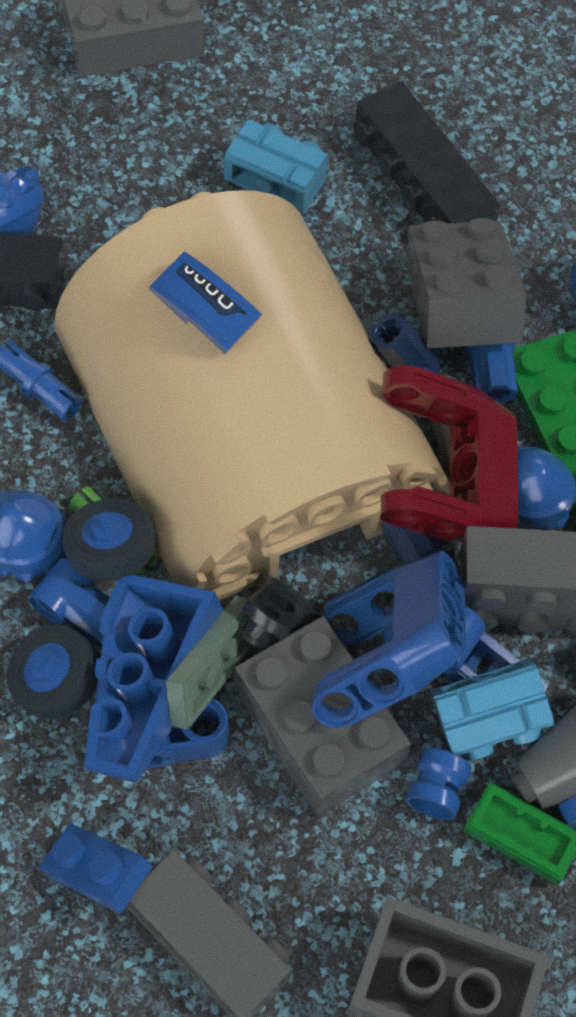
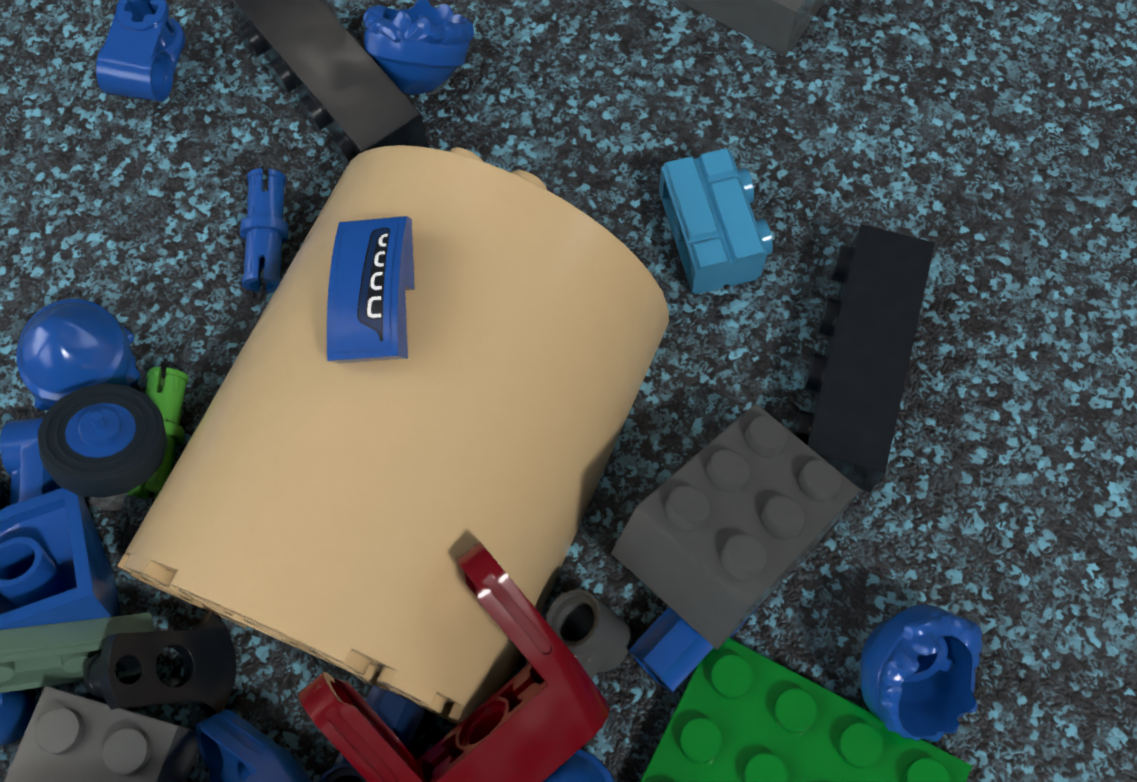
camera: 55 degrees right, 5 degrees up
dark blue piece [369,313,442,374] -> none

